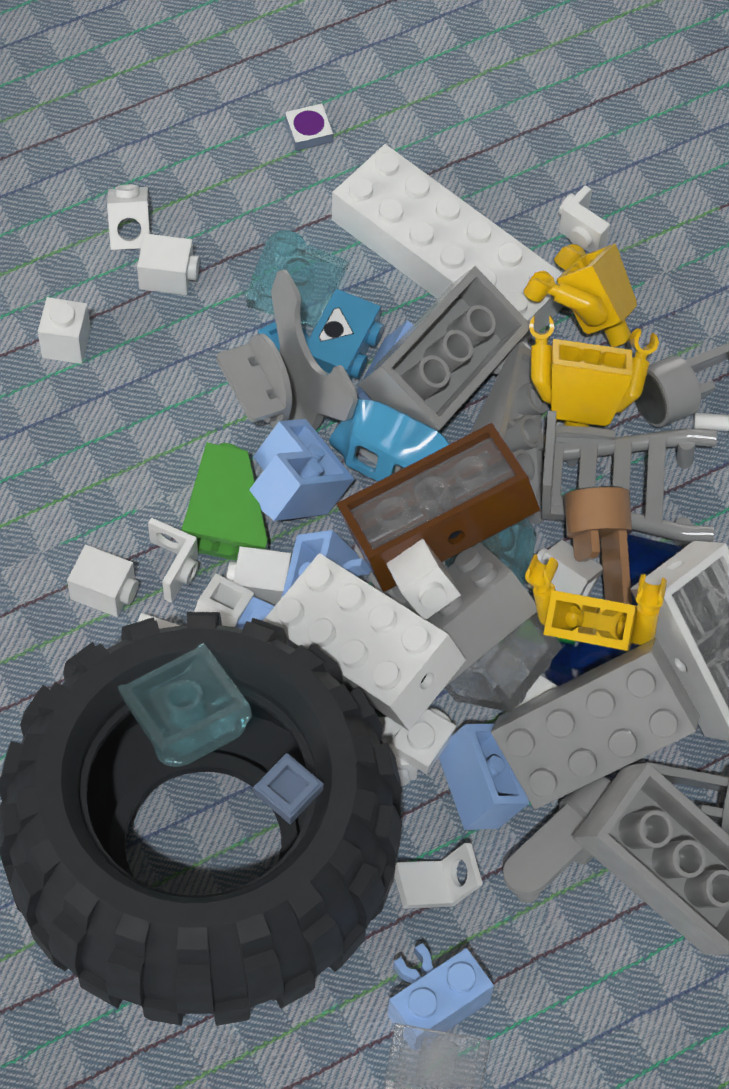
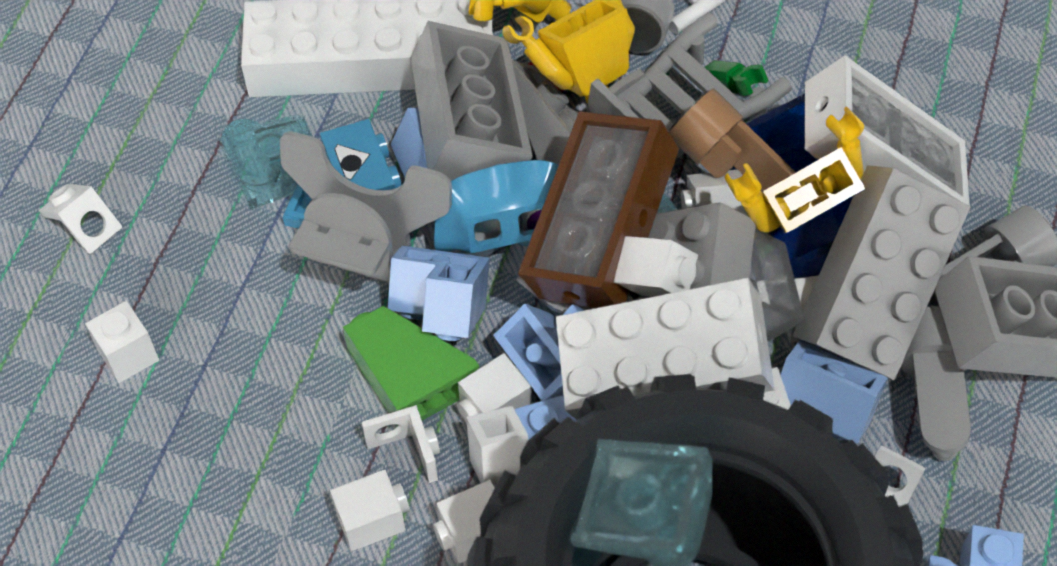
camera: 40 degrees left, 5 degrees down
white brick [137,233,200,295] -> none
sand blue tile [253,753,324,825] -> none
tile [285,104,333,151] -> none
none -> green bar [704,60,769,96]

